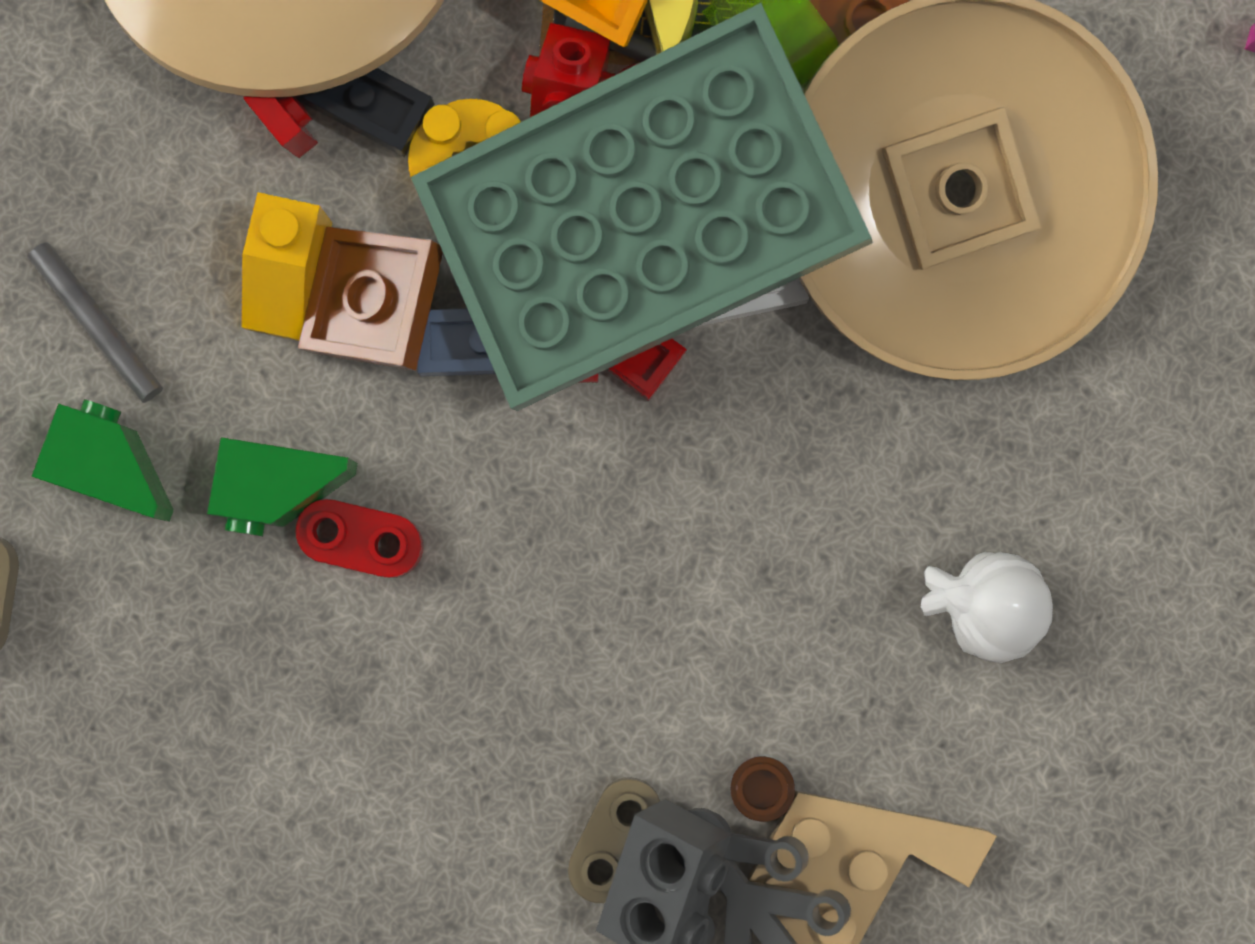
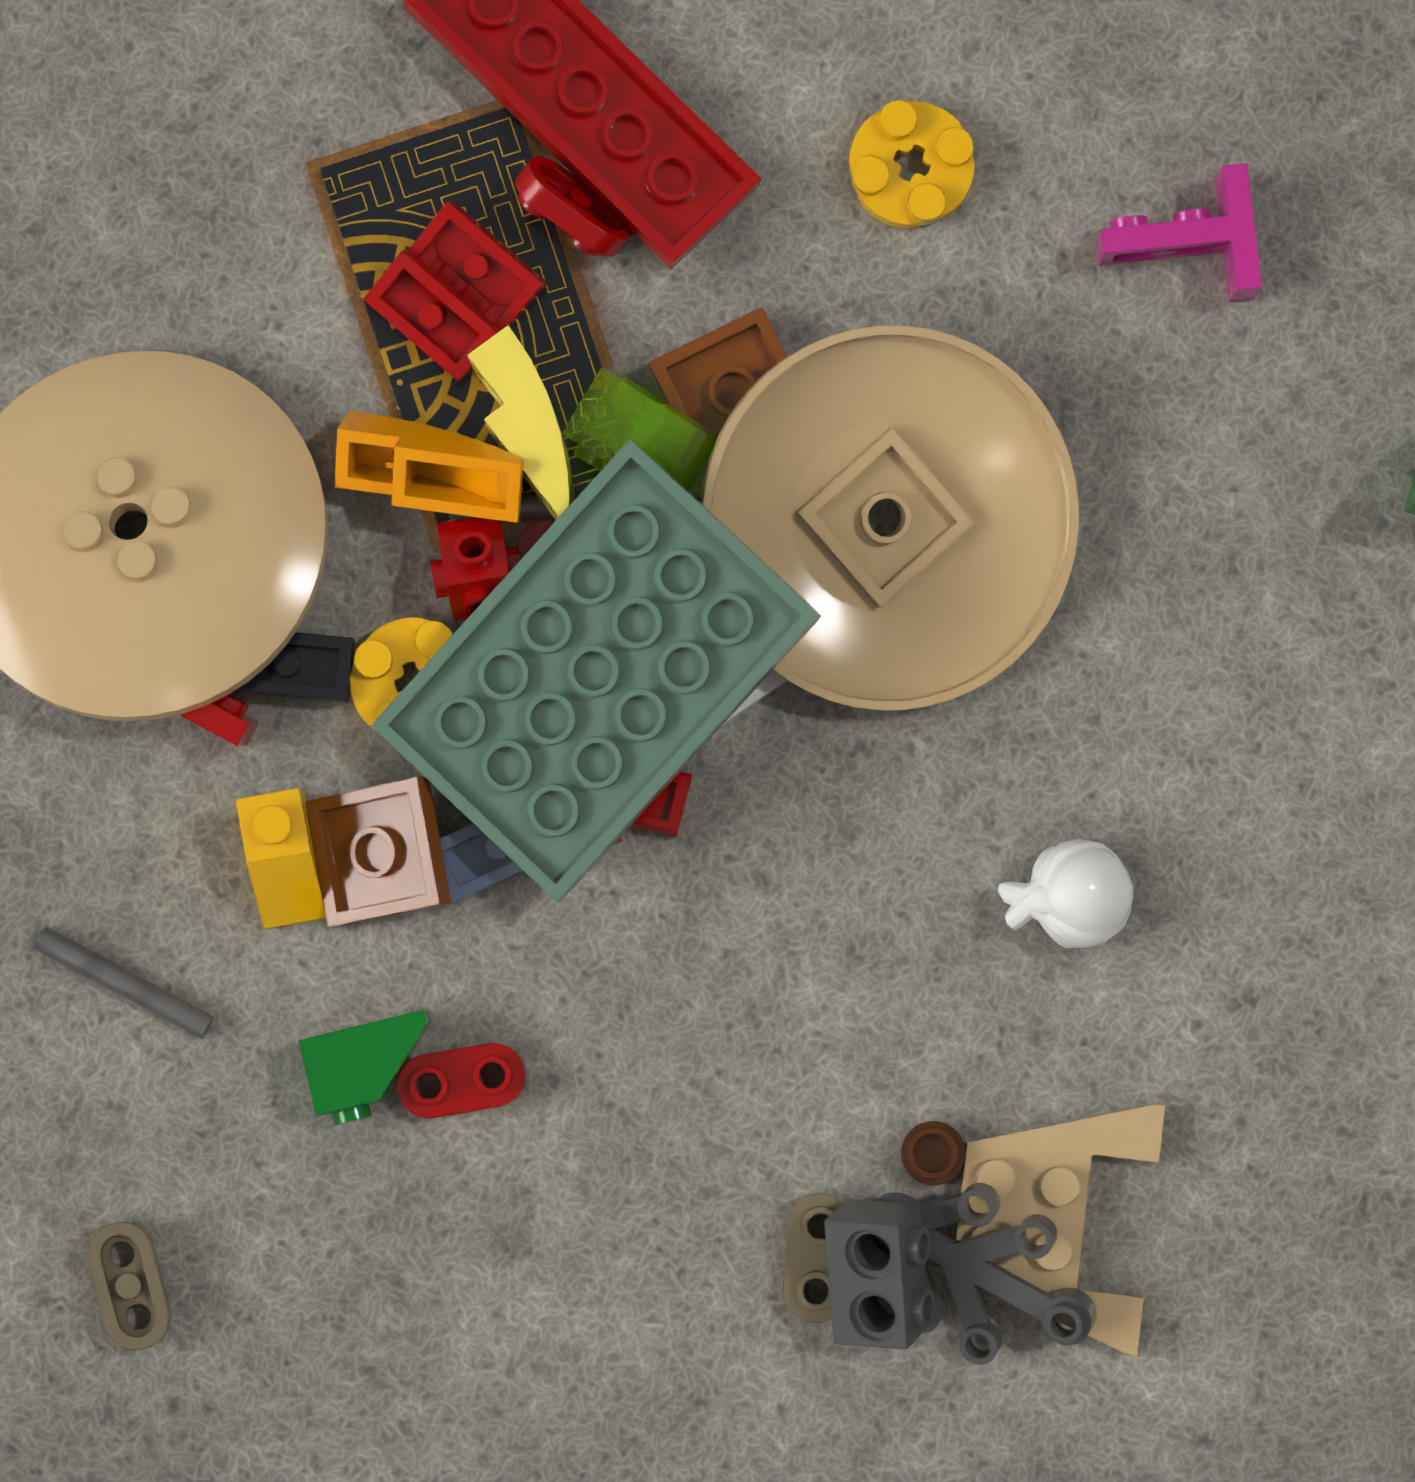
camera: 25 degrees left, 0 degrees up
green slope [31,399,174,522] -> none

